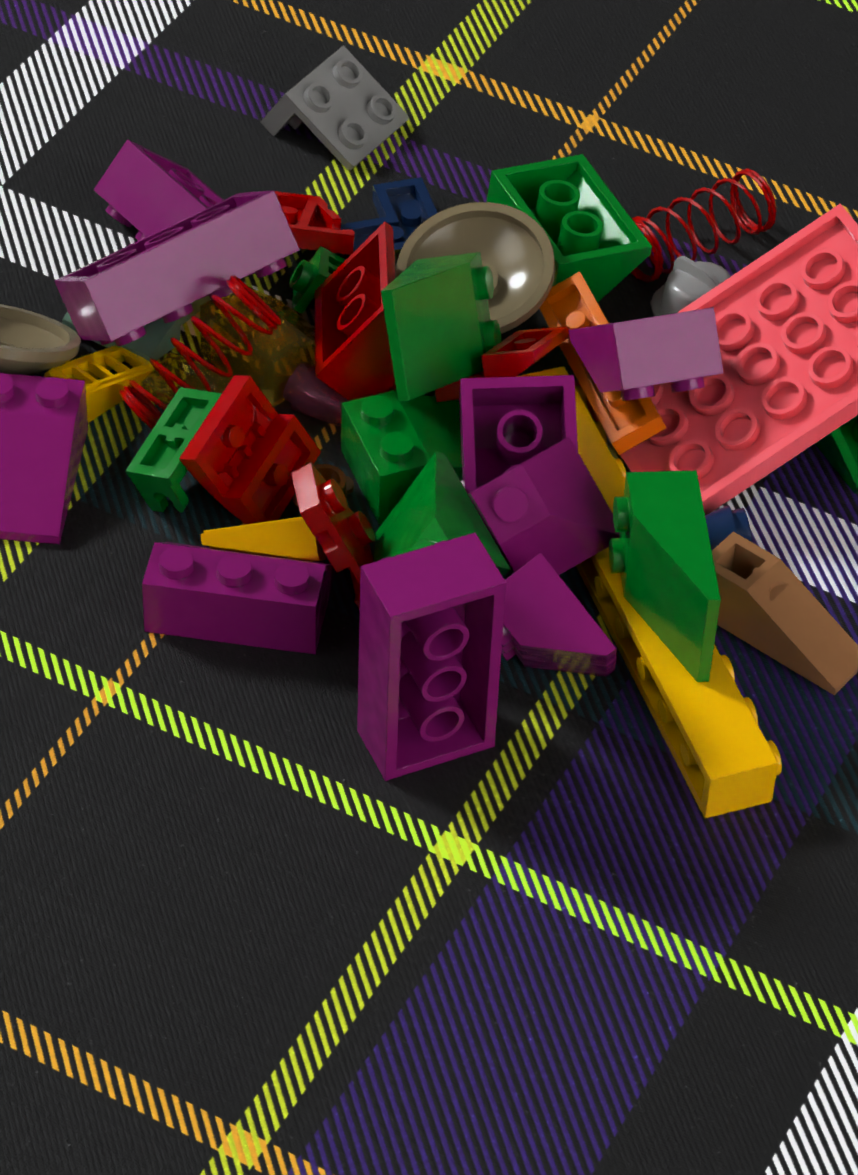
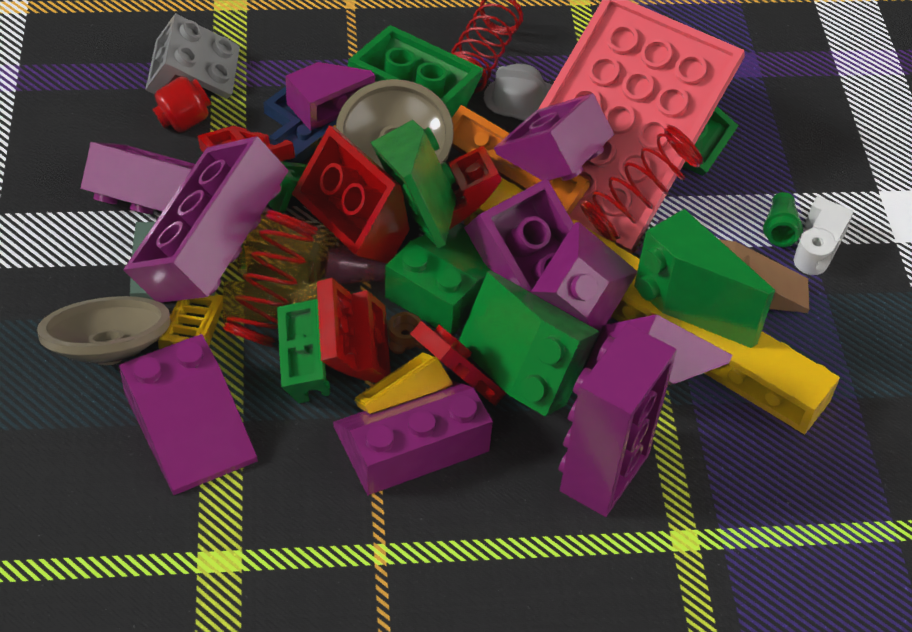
camera: 35 degrees left, 5 degrees up
none -> red head [152,76,212,133]
none -> magenta slope [285,62,375,131]
none -> red piece [580,125,703,242]

